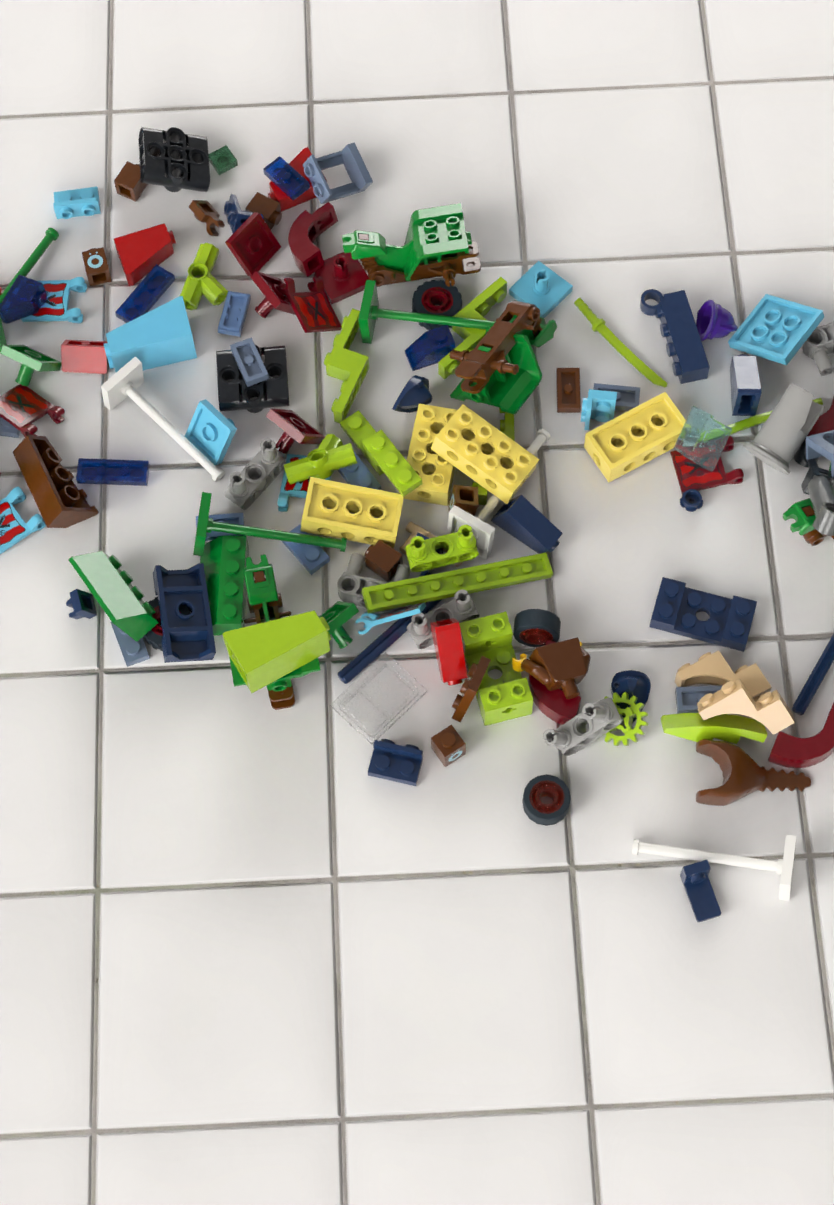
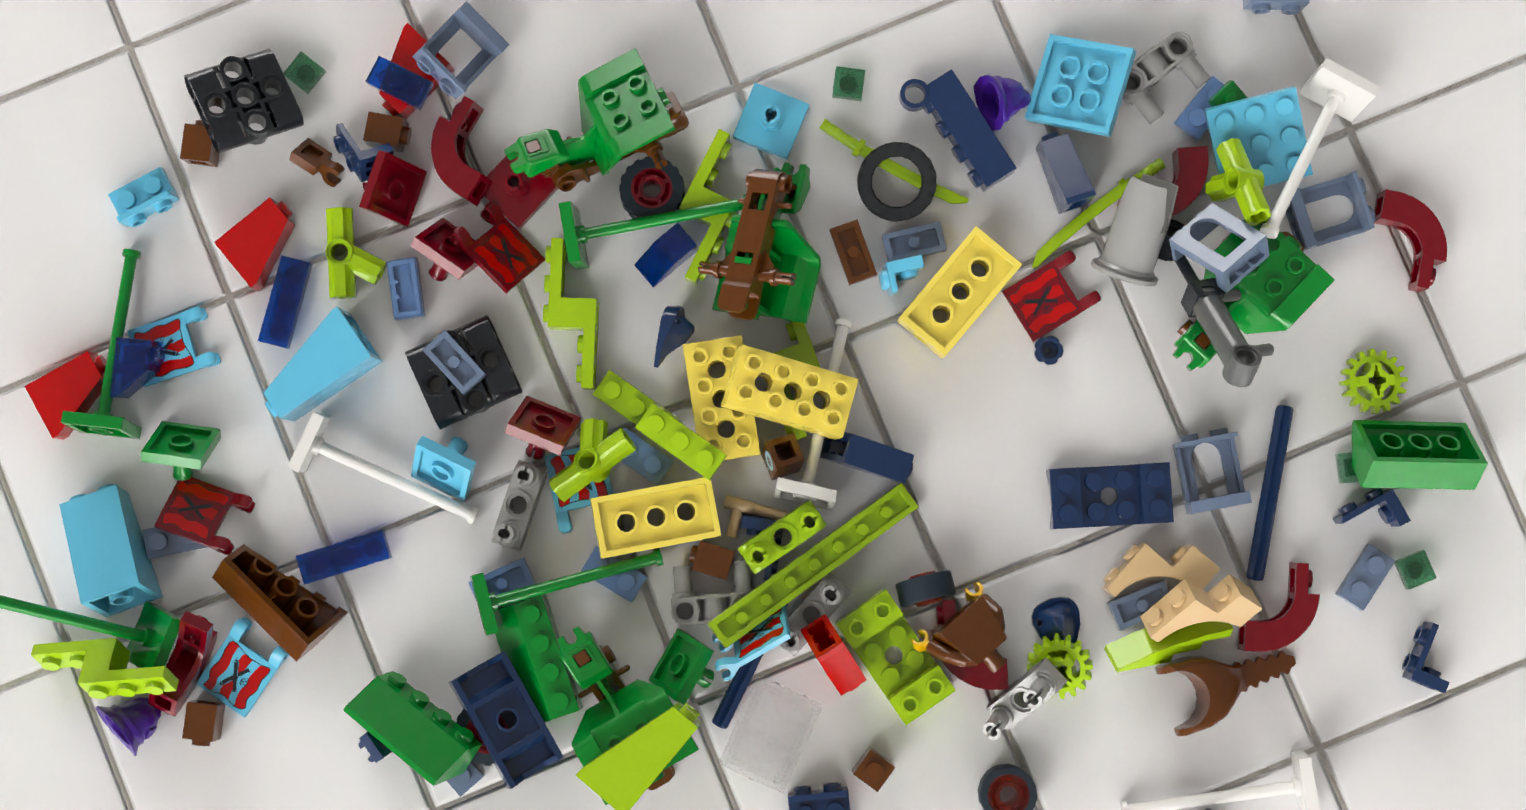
camera: 15 degrees left, 20 degrees up
panel [61,340,108,374] -> none
reddish brown brick [82,247,112,286] -> none
reddish brown plate [452,656,491,722] -> none
clear light blue slope [674,406,732,472] -> none
none -> clear green plate [832,66,865,101]
none -> black tyre [857,142,937,222]
none -> sand blue panel [1172,428,1252,514]

